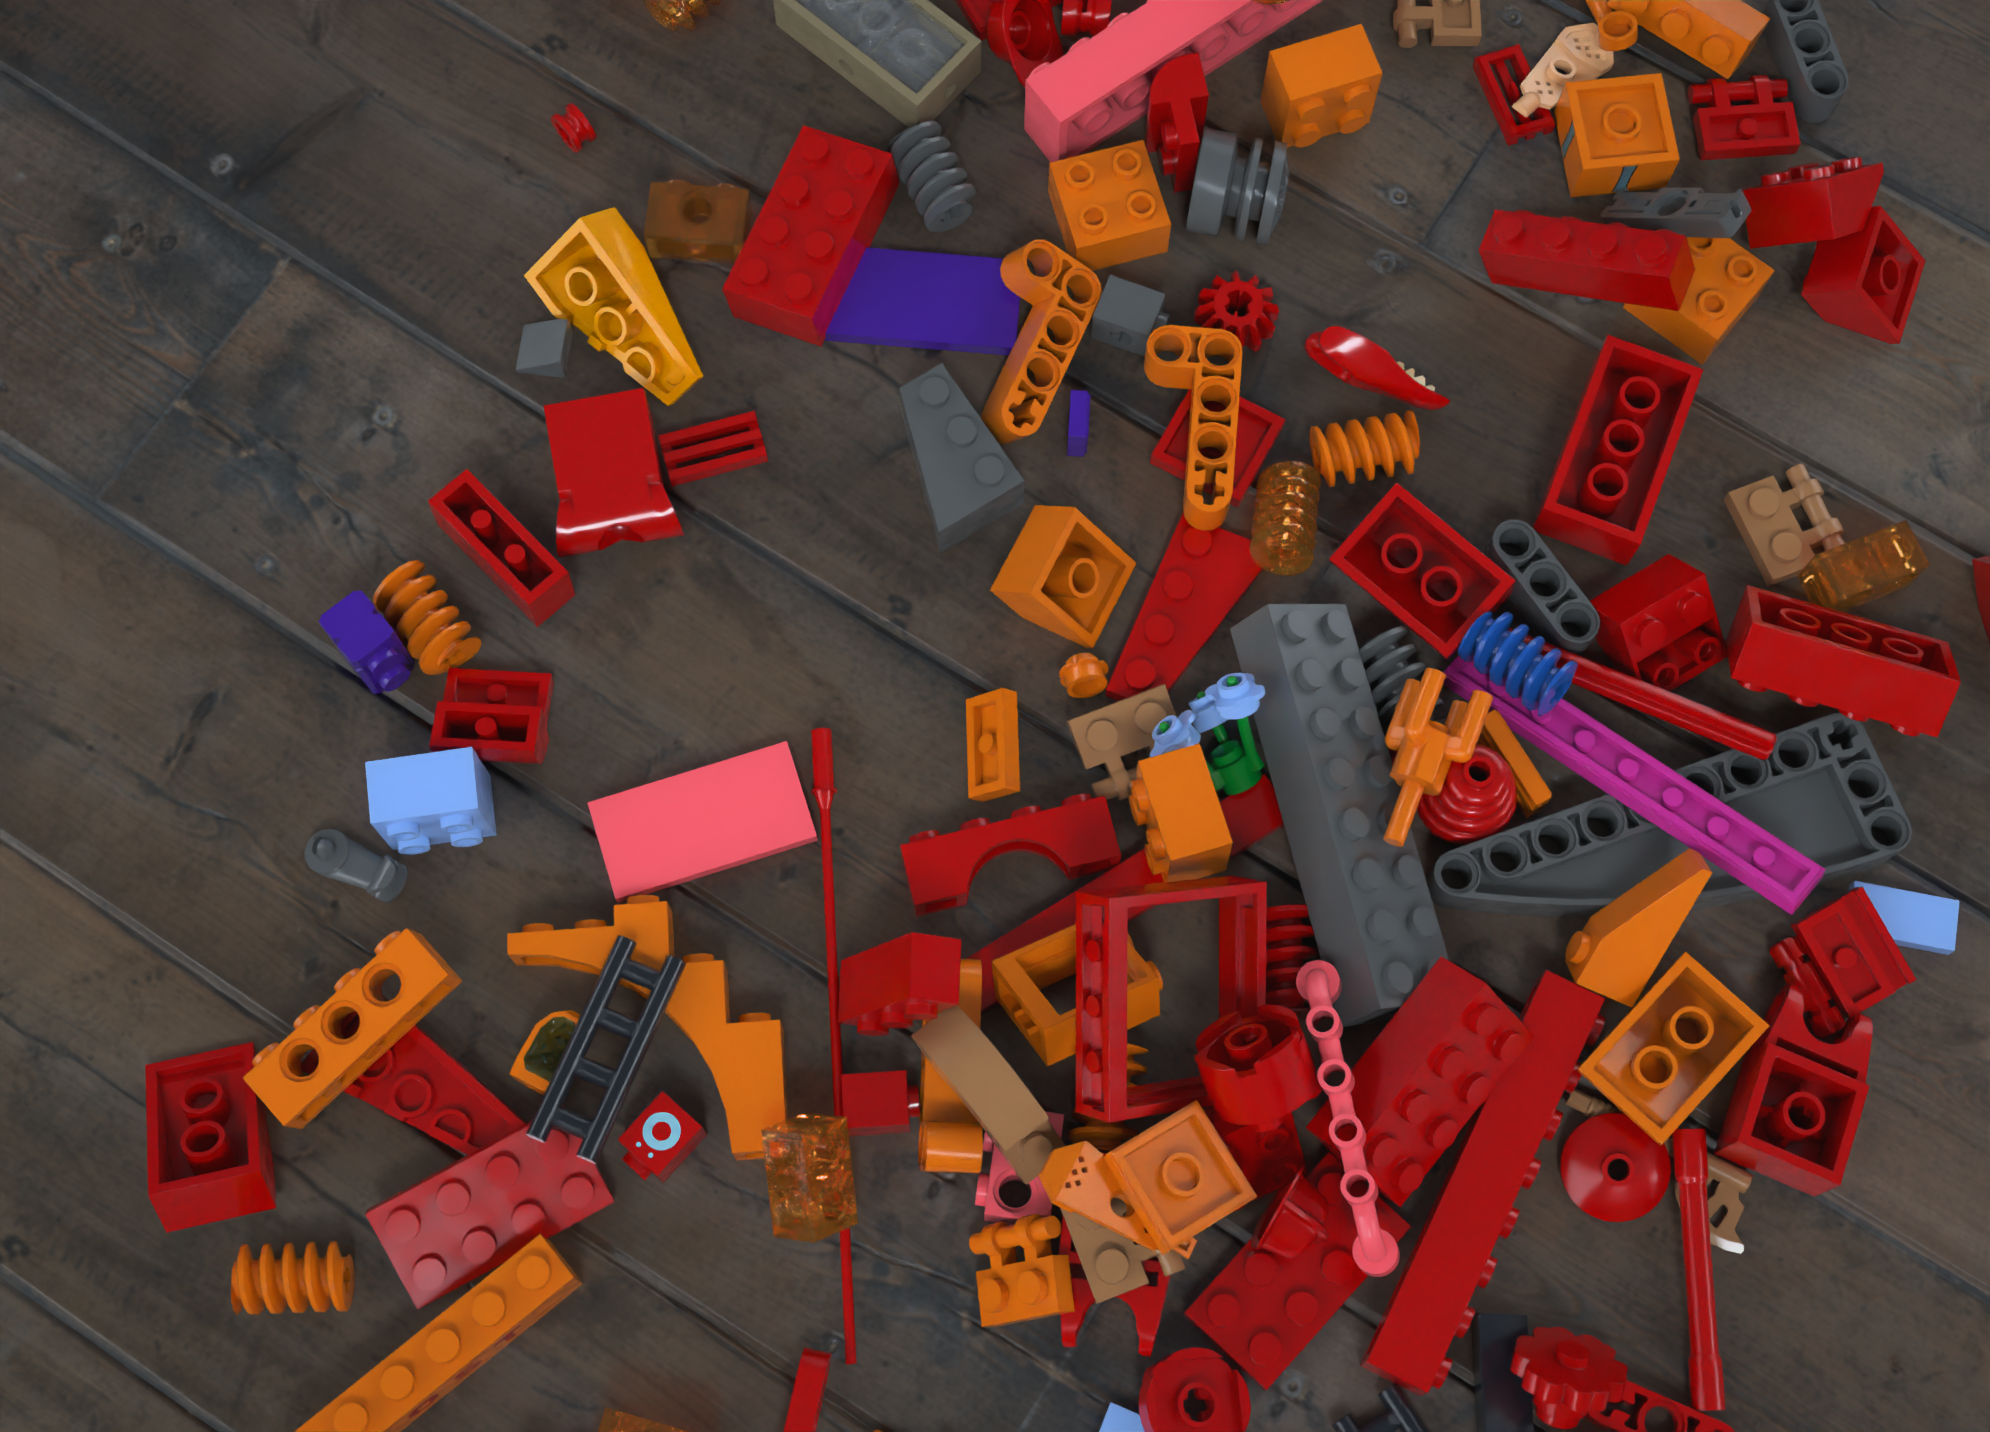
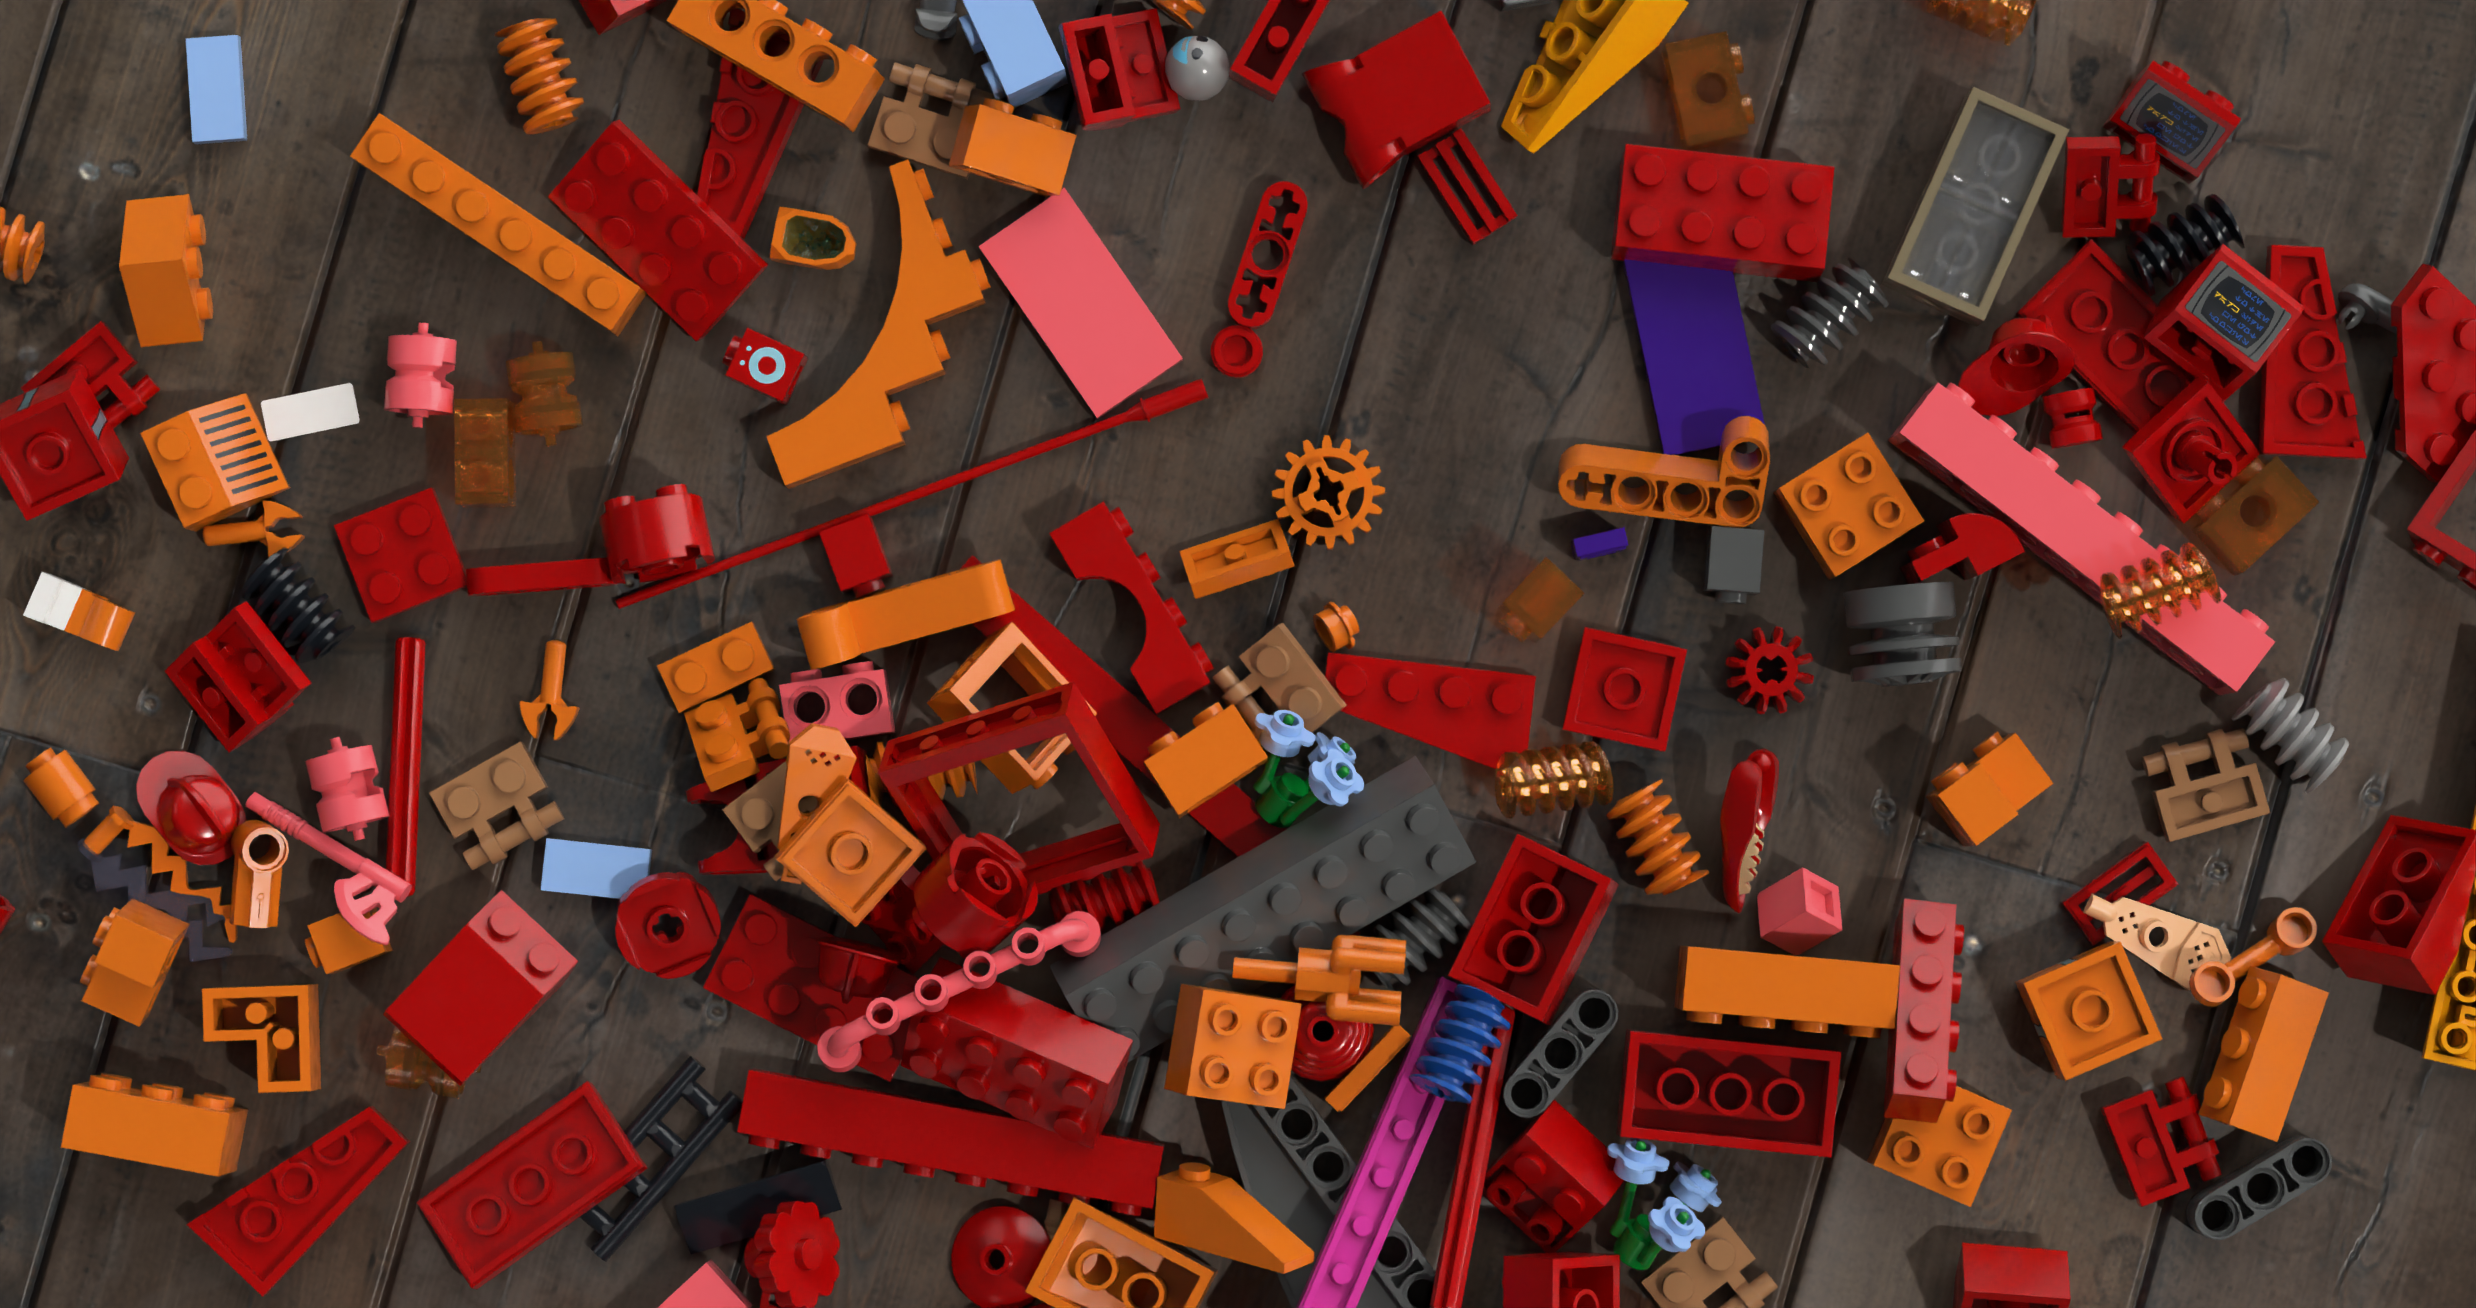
camera: 75 degrees right, 15 degrees up
black bar [526,935,686,1164] -> none
clear orange brick [761,1112,858,1243] -> none
red brick [838,932,962,1036] -> none
dark grey wedge [899,363,1025,554] -> none
medium nougat arch [911,1005,1066,1185] -> none
orange slope [990,505,1137,649] -> none
orange beam [1144,325,1242,531] -> none
orange brick [1260,24,1383,148] -> none
dark grey piece [1601,187,1752,238] -> none
red slope [1742,156,1884,249] -> none
none -> clear orange wheel [505,341,583,446]
none -> red brick [599,484,715,584]
none -> orange plate [657,621,775,714]
none -> medium nougat plate [868,62,994,180]
none -> orange brick [949,98,1077,197]
none -> orange brick [1164,984,1302,1109]
none -> light grey piece [1165,36,1230,101]
none -> red tile [1211,325,1263,379]
none -> red beam [1228,181,1308,329]
none -> orange gear [1272,435,1385,550]
none -> clear orange brick [1498,557,1585,644]
none -> light blue plant [1607,1138,1722,1270]
none -> orange brick [1674,945,1900,1038]
none -> coral panel [1757,867,1842,955]
none -> orange brick [1925,731,2054,847]

